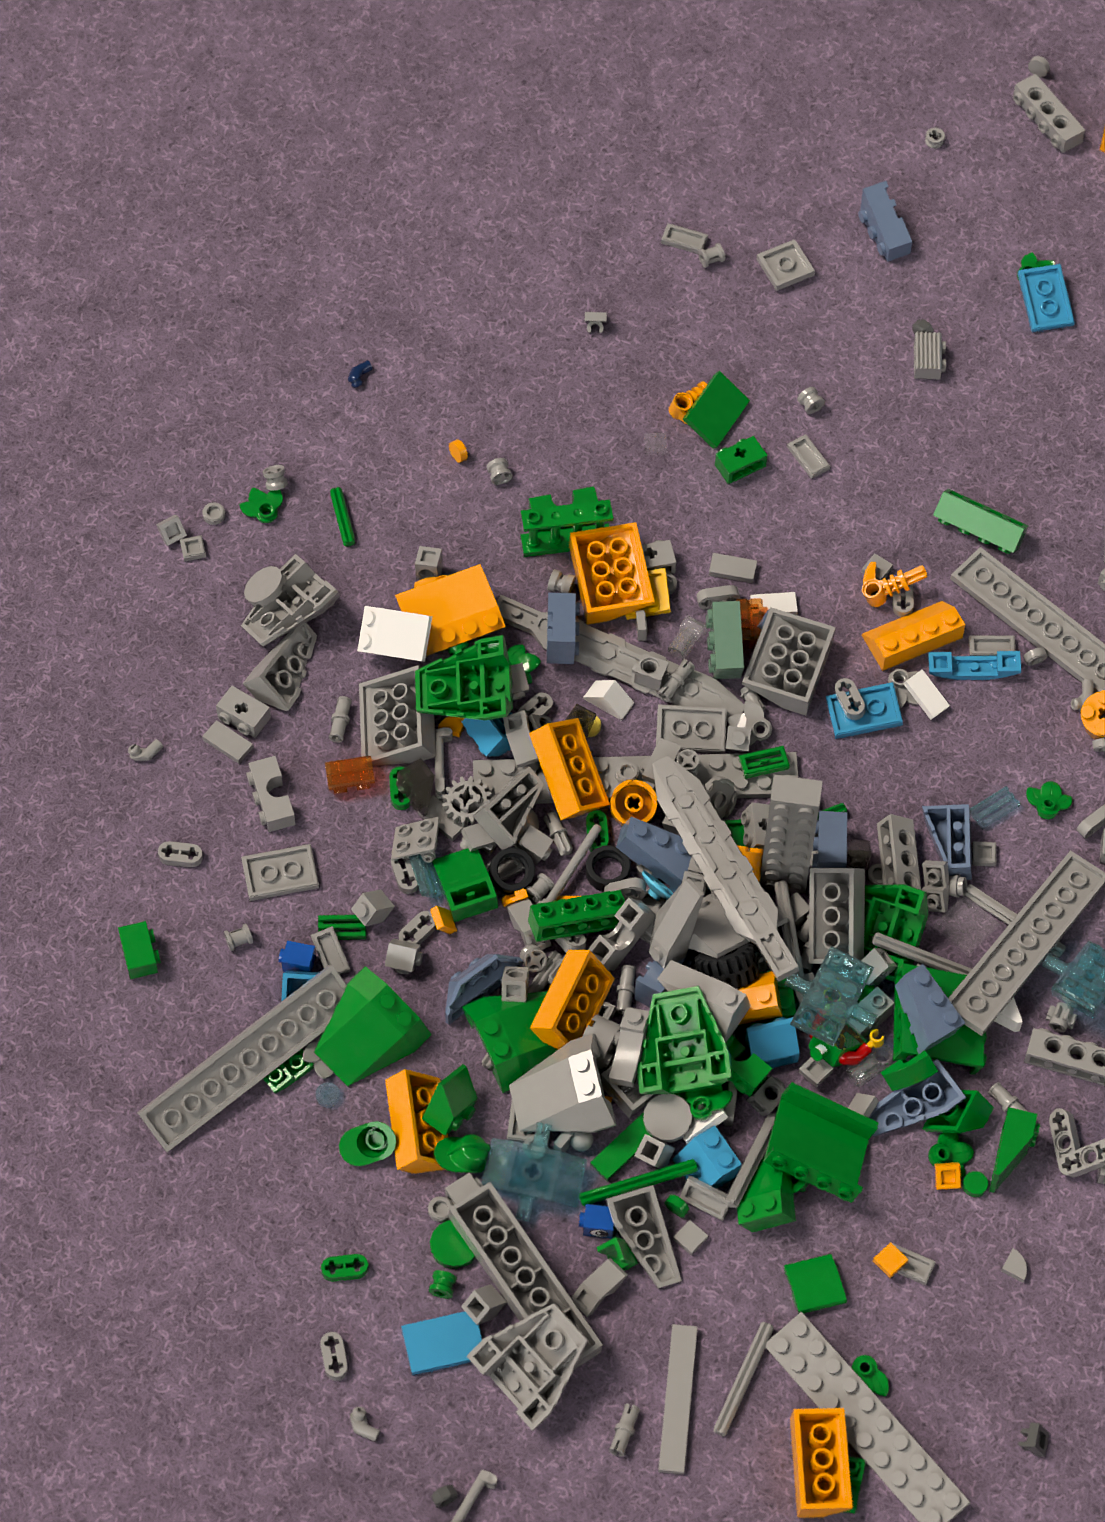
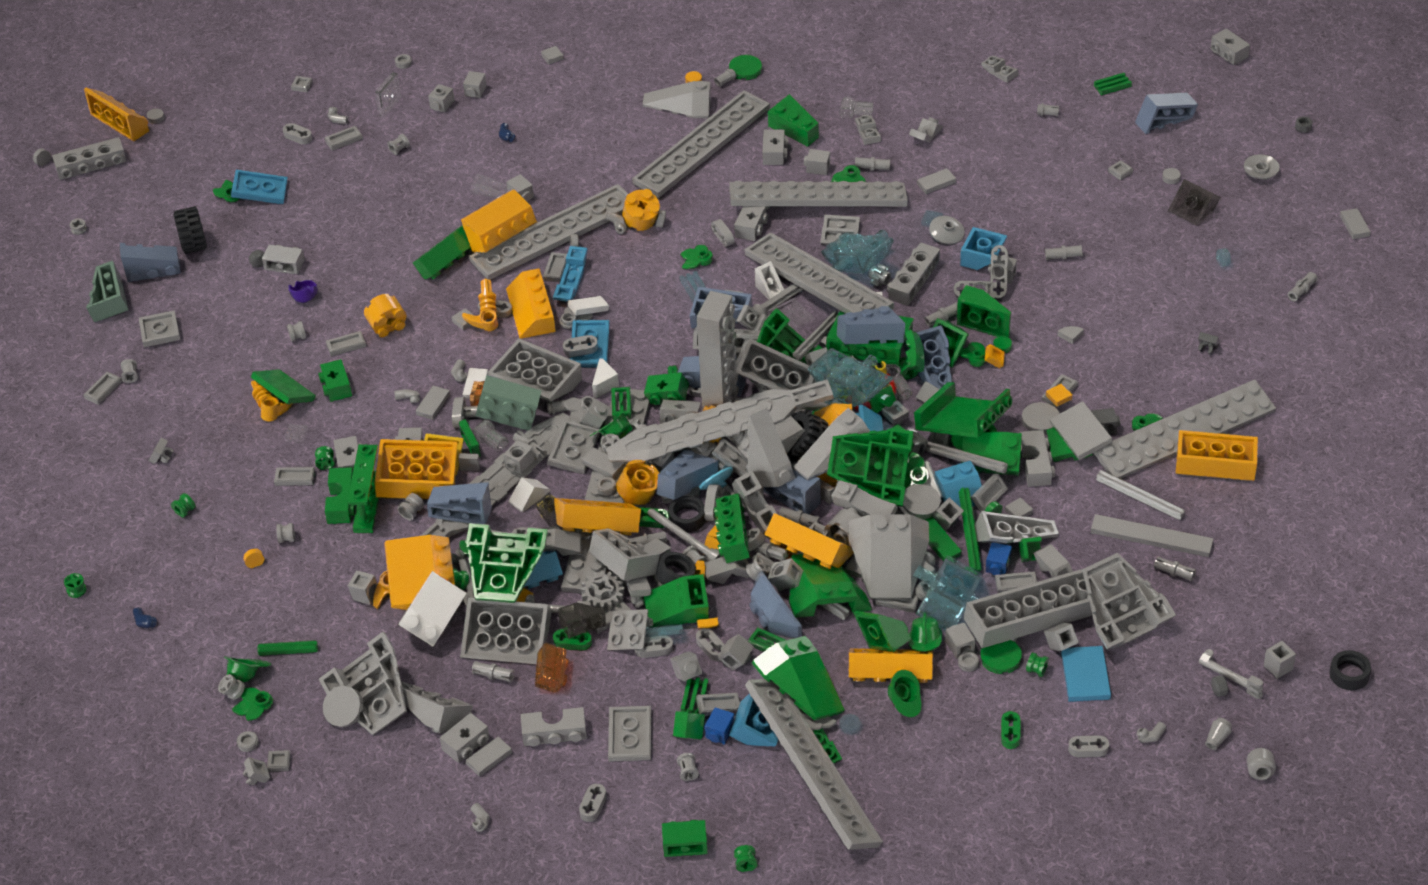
camera: 75 degrees left, 15 degrees down
none -> green wheel [64,573,87,598]
none -> sand green wedge [86,261,128,322]
none -> green wheel [171,493,196,518]
none -> black tyre [173,206,207,254]
none -> green piece [224,656,271,682]
none -> light grey tile [274,467,315,486]
none -> dark purple hair [289,280,318,303]
none -> green wheel [315,446,334,470]
none -> light grey brick [333,436,361,470]
none -> light orange brick [364,294,407,338]
none -> light grey arm [394,389,420,404]
none -> light grey arm [451,359,467,382]
none -> green tile [459,419,481,457]
none -> light orange slope [461,189,537,253]
none -> green piece [590,409,632,439]
none -> white slope [592,359,619,398]
none -> green panel [673,711,705,740]
none -> green wheel [734,845,757,872]
none -> green tile [748,627,785,652]
none -> white slope [755,261,784,300]
none -> light grey tile [995,572,1037,593]
none -> light grey arch [1020,430,1055,487]
none -> light grey tile [1022,402,1059,434]
none -> light grey tile [1050,401,1113,460]
none -> dark grey brick [1091,408,1120,435]
none -> light grey cone [1205,718,1232,750]

